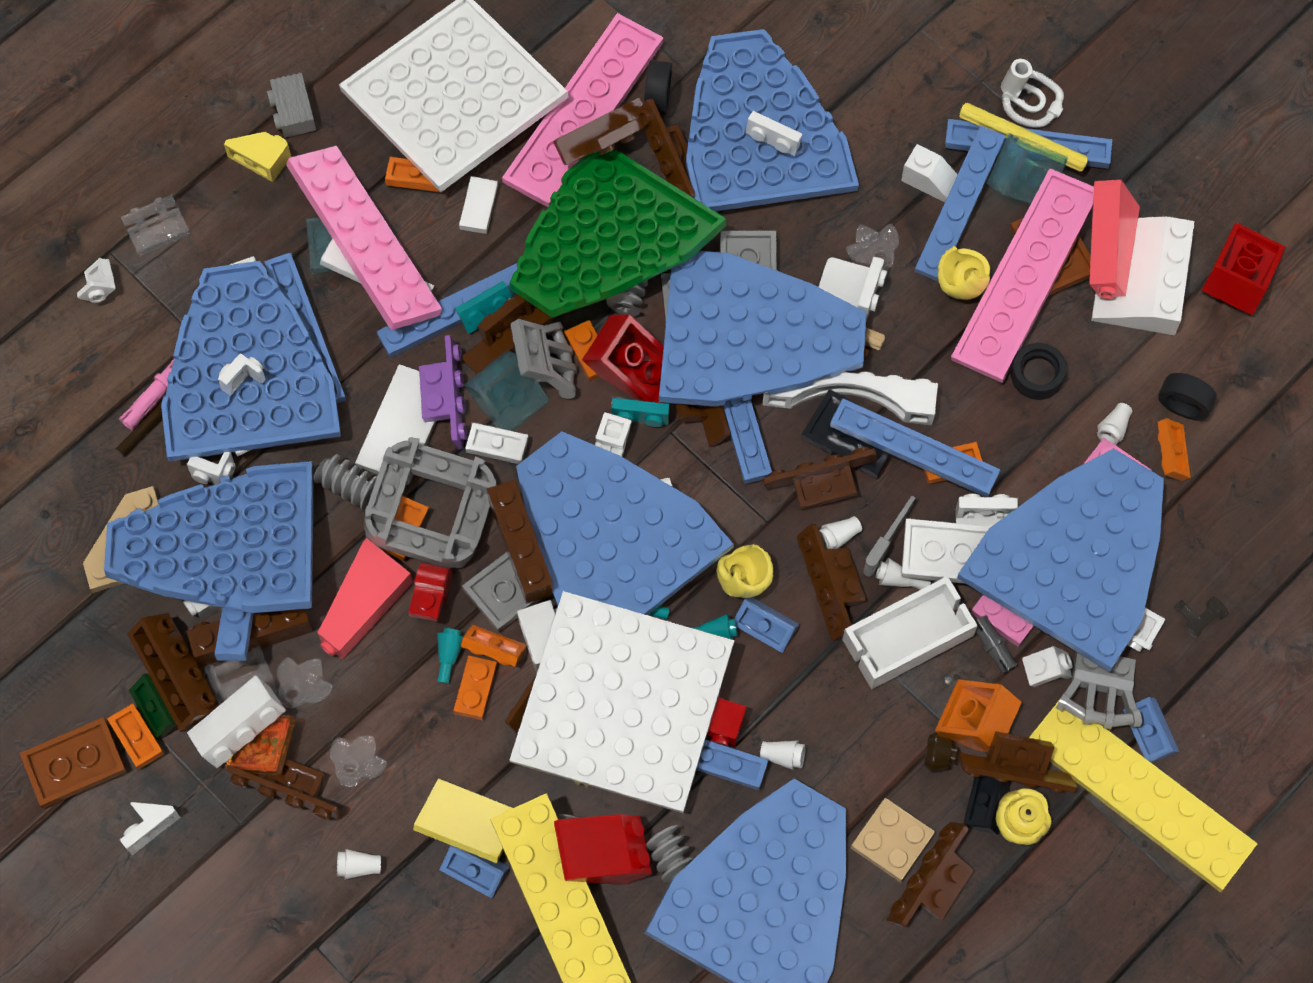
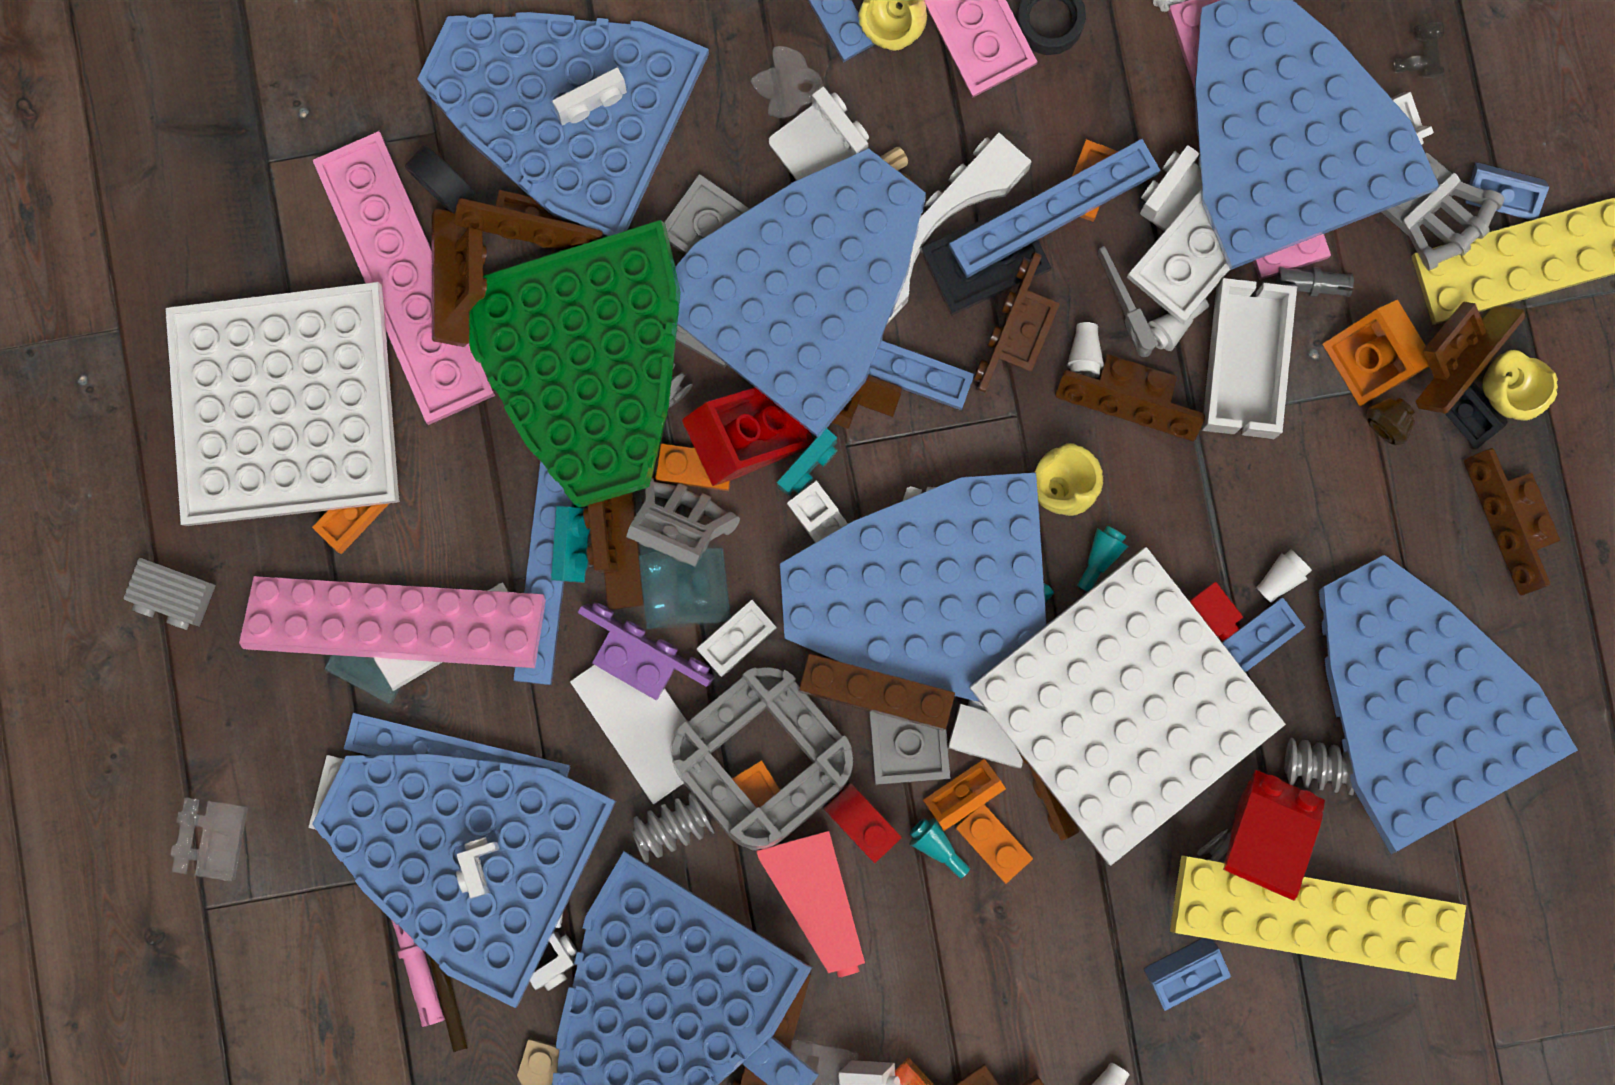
camera: 50 degrees left, 15 degrees up
white bracket [77,258,116,303] -> none
light yellow slope [224,132,291,182] -> none
clear plate [277,657,333,708] -> none
clear plate [330,735,387,787] -> none
light yellow tile [413,779,513,863] -> none
white tile [459,177,498,234] -> none
medium blue slope [734,598,799,653] -> none
tan plate [851,798,935,883] -> none
white bracket [1022,646,1073,687] -> none

